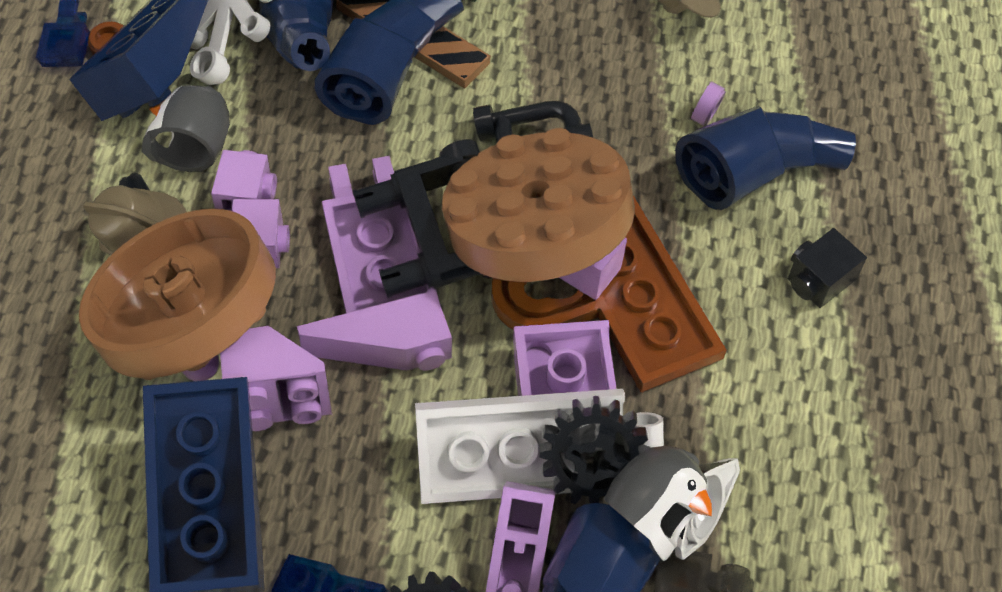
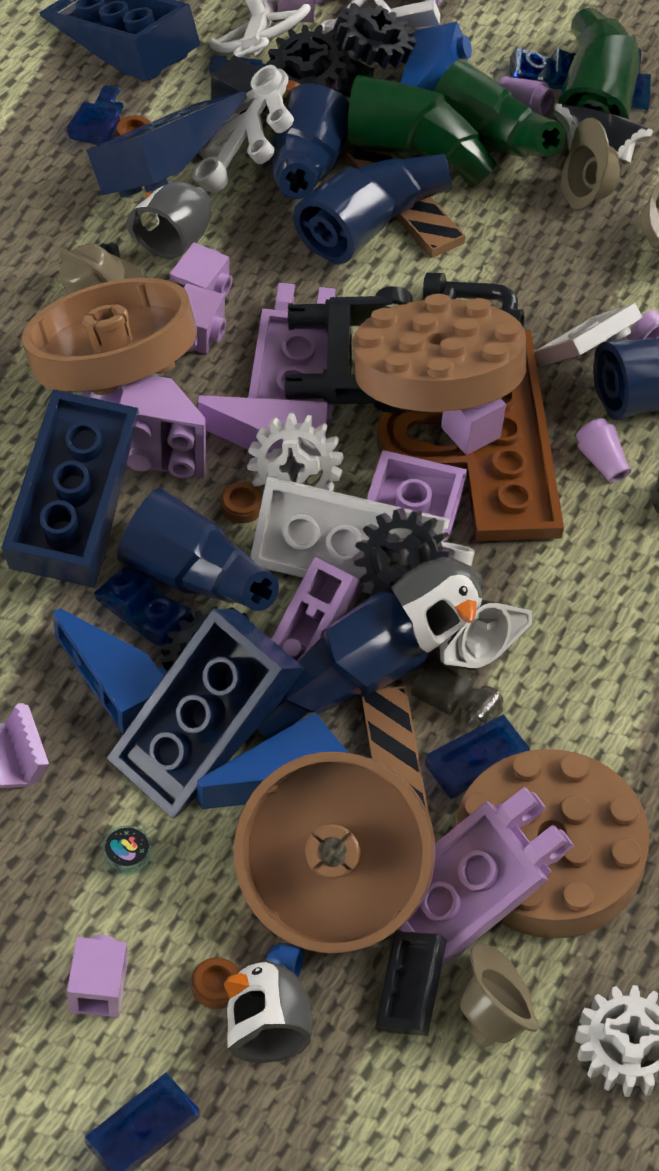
camera: 20 degrees right, 5 degrees down
none -> dark blue piece [117,487,279,611]
none -> dark orange tile [220,482,263,523]
none -> white gear [247,413,344,491]
none -> white plate [534,303,643,367]
none -> lavender cone [576,418,631,484]

